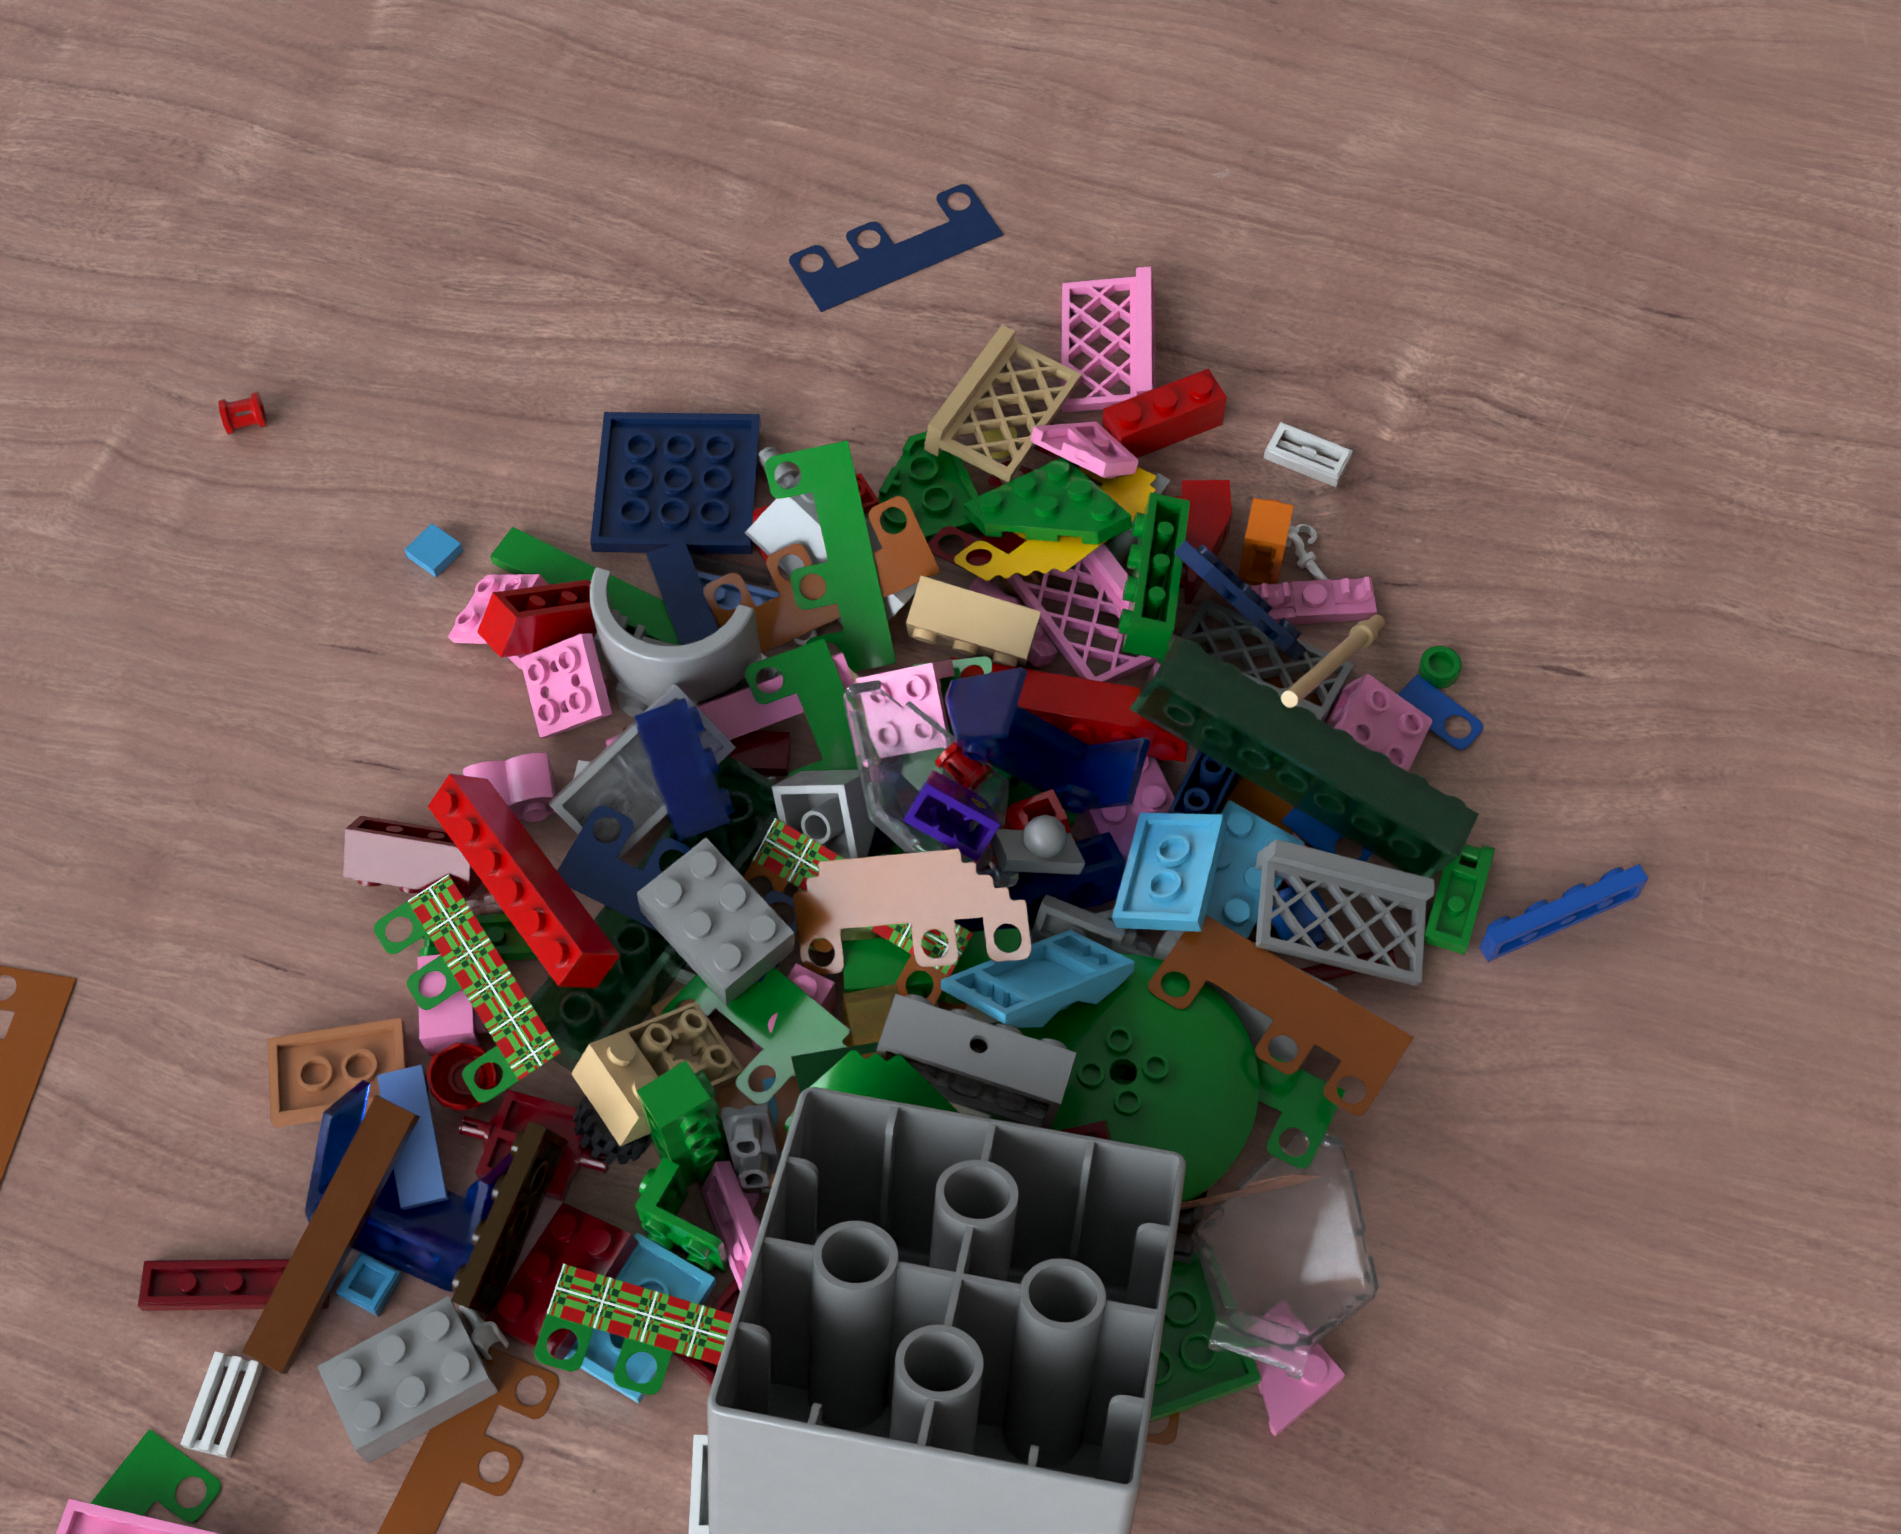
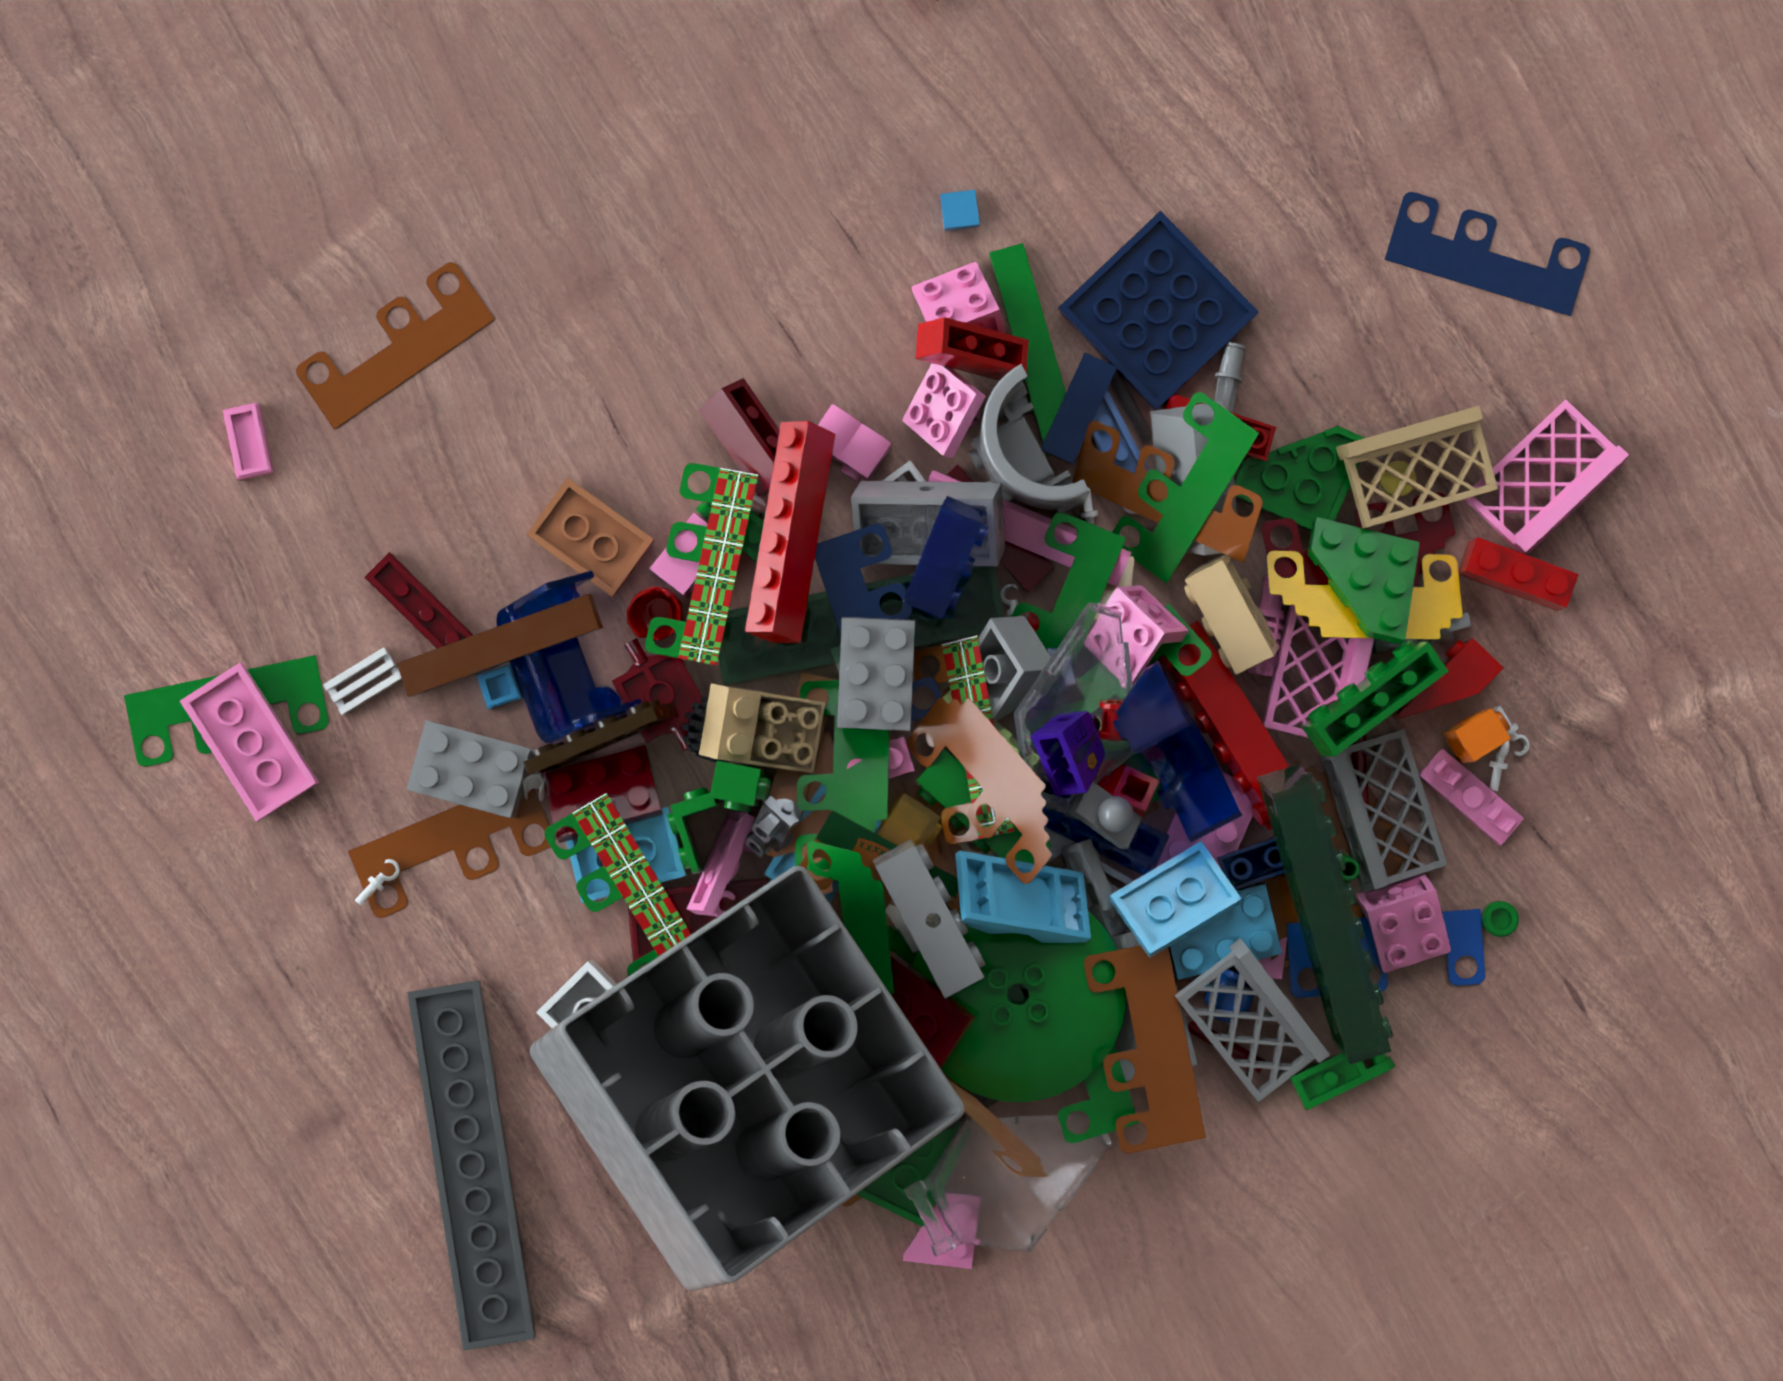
camera: 45 degrees right, 25 degrees up
medium blue tile [377,1064,449,1210] -> none
bright pink wing [1031,422,1139,479] -> none
dark blue plate [1174,540,1307,662] -> none
white tile [1264,422,1353,487] -> none
tan bar [1281,614,1385,708] -> none
blue plate [1479,864,1648,962] -> none

